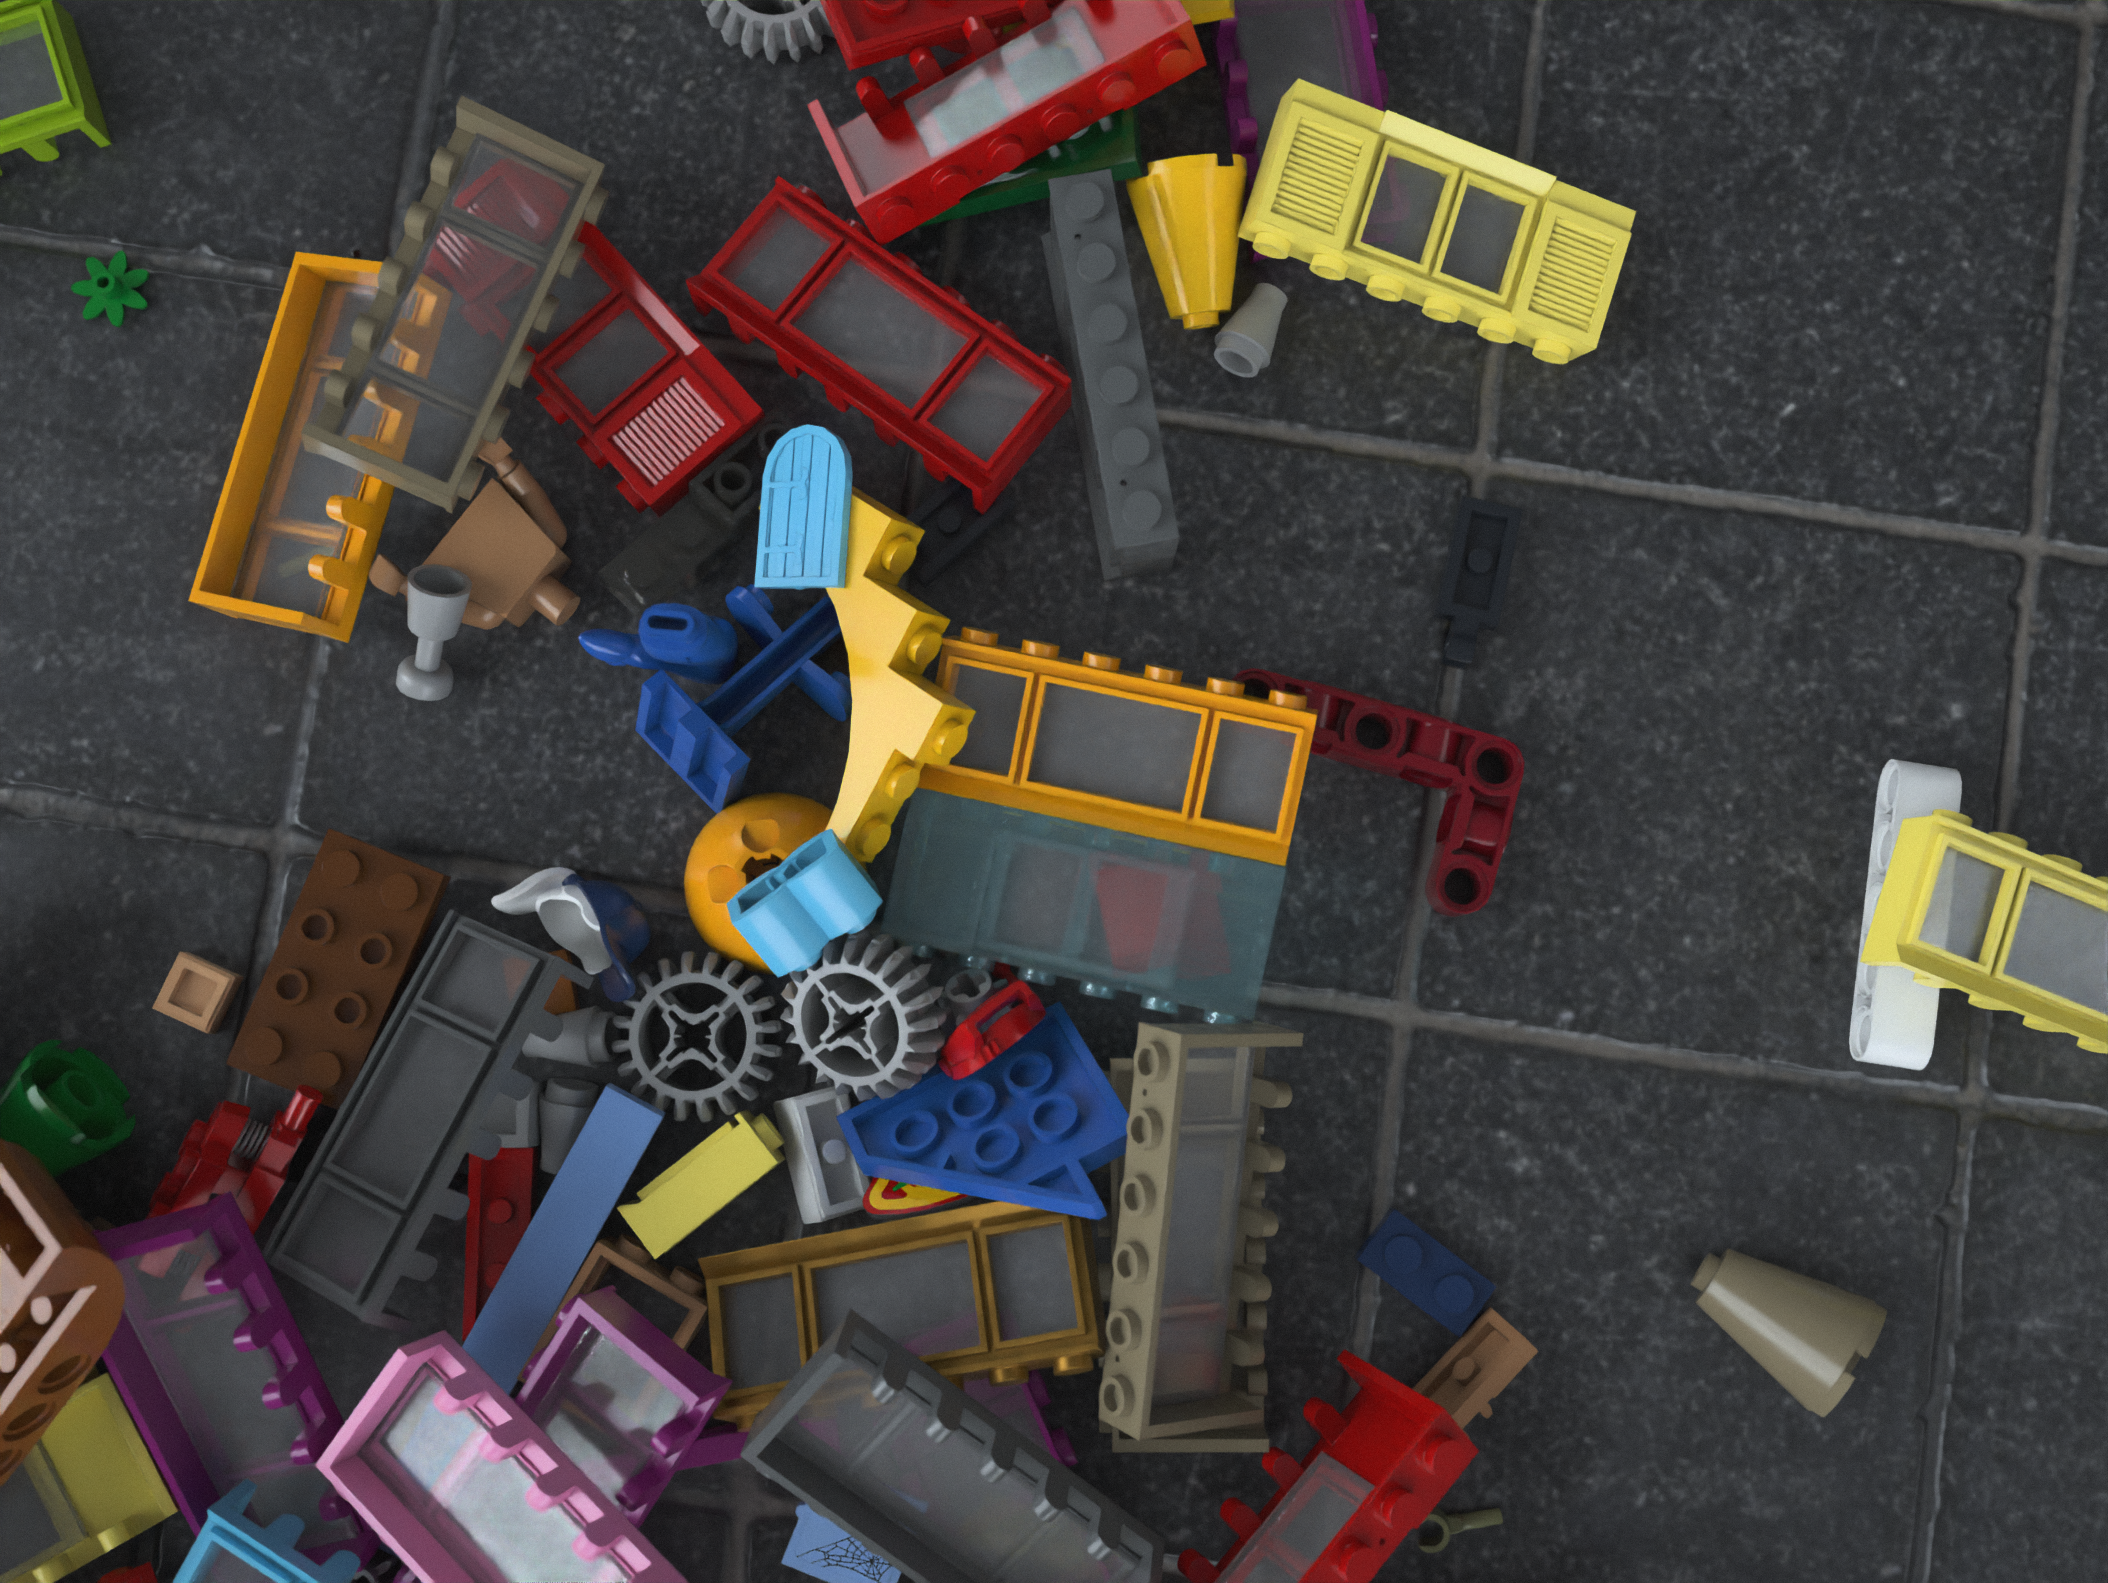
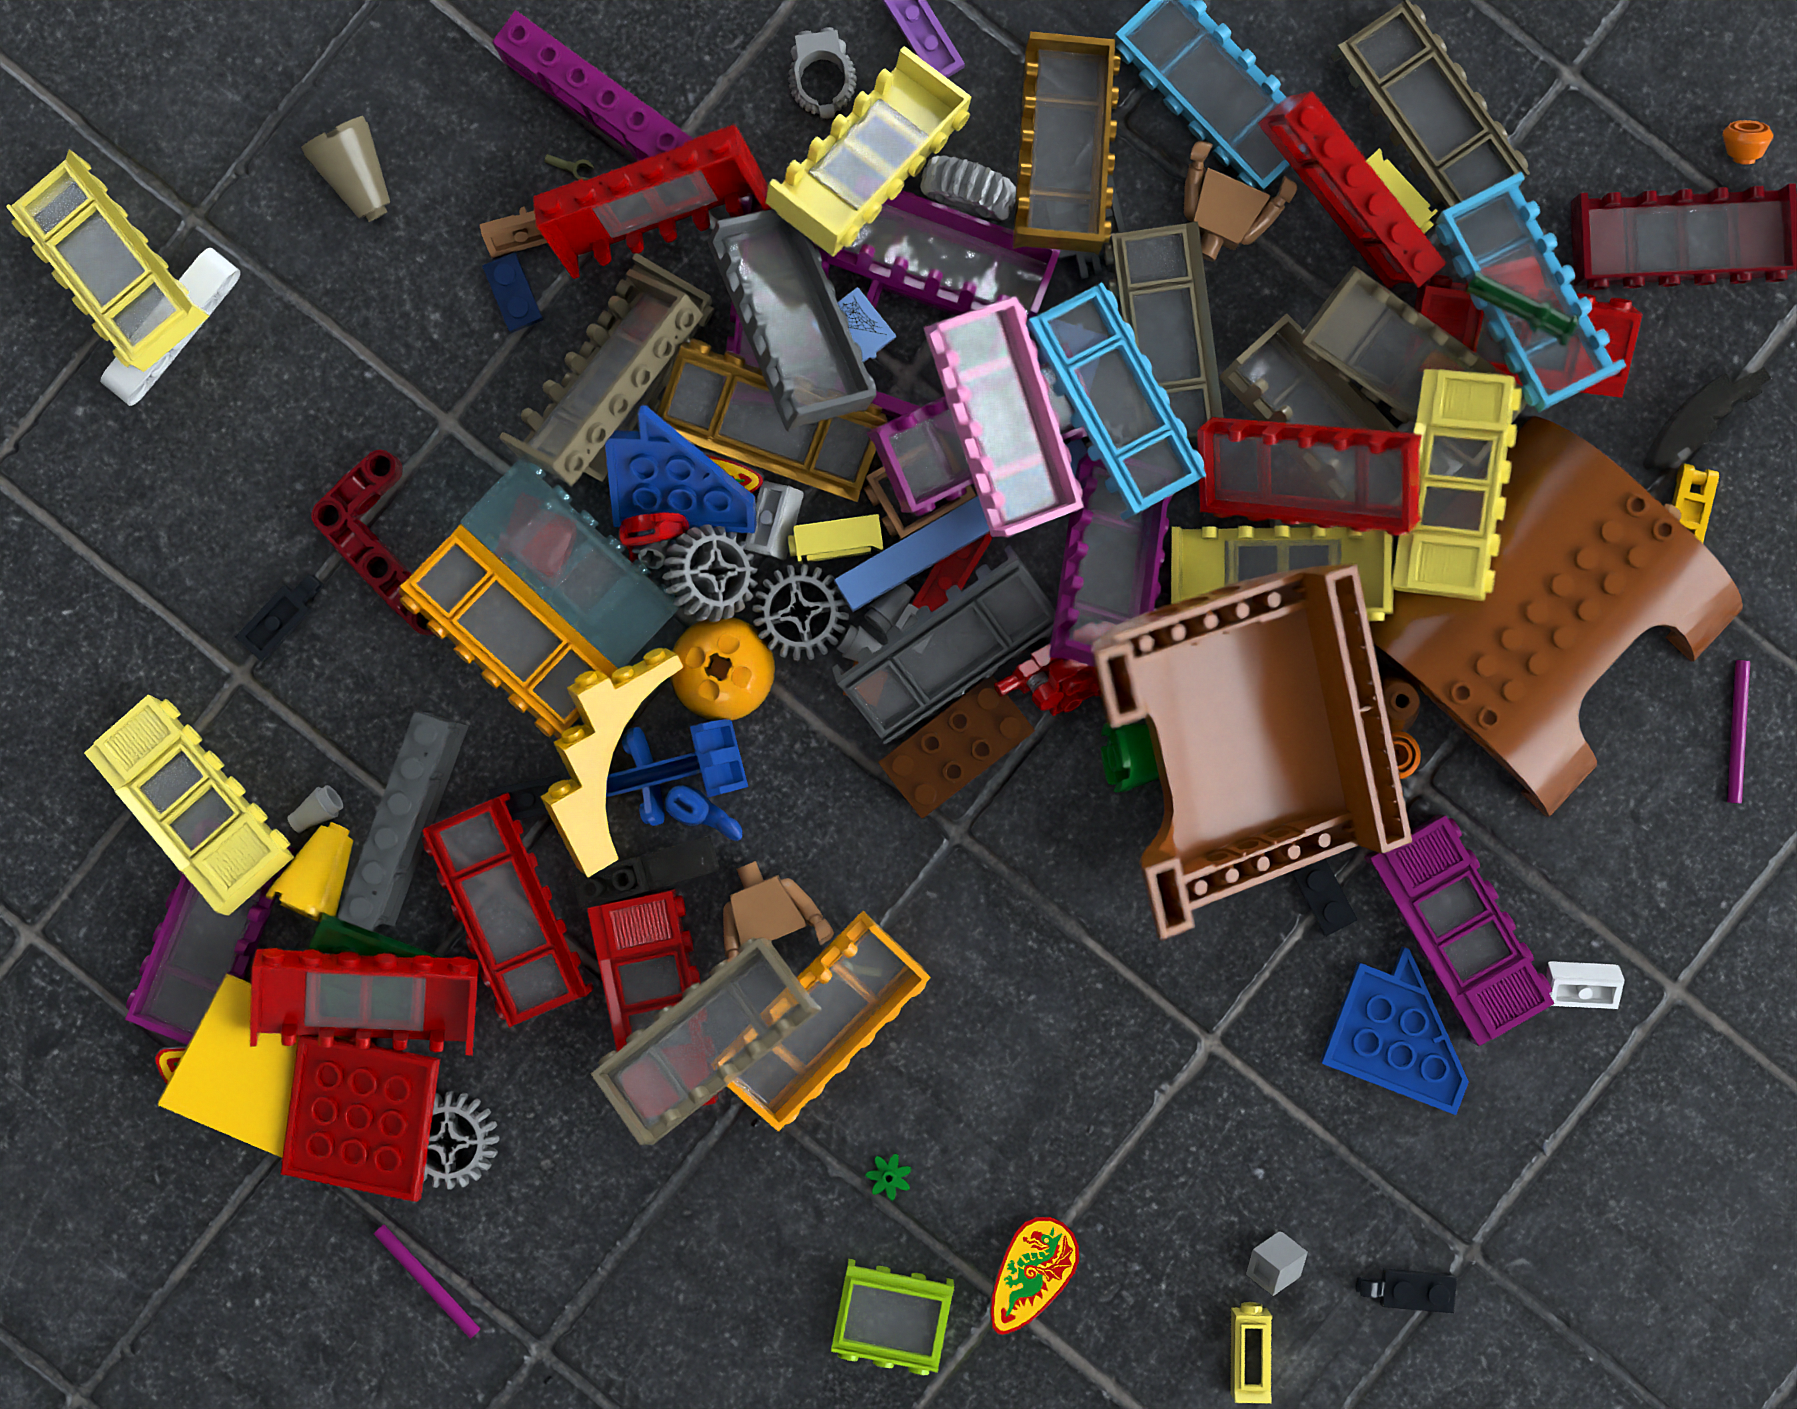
camera: 150 degrees left, 5 degrees up
light nougat tile [152,951,244,1034] -> none
light grey piece [396,564,472,701] -> none
hair [491,867,651,1002] -> none
medium azure brick [726,828,883,977] -> none
medium azure window [754,424,853,590] -> none

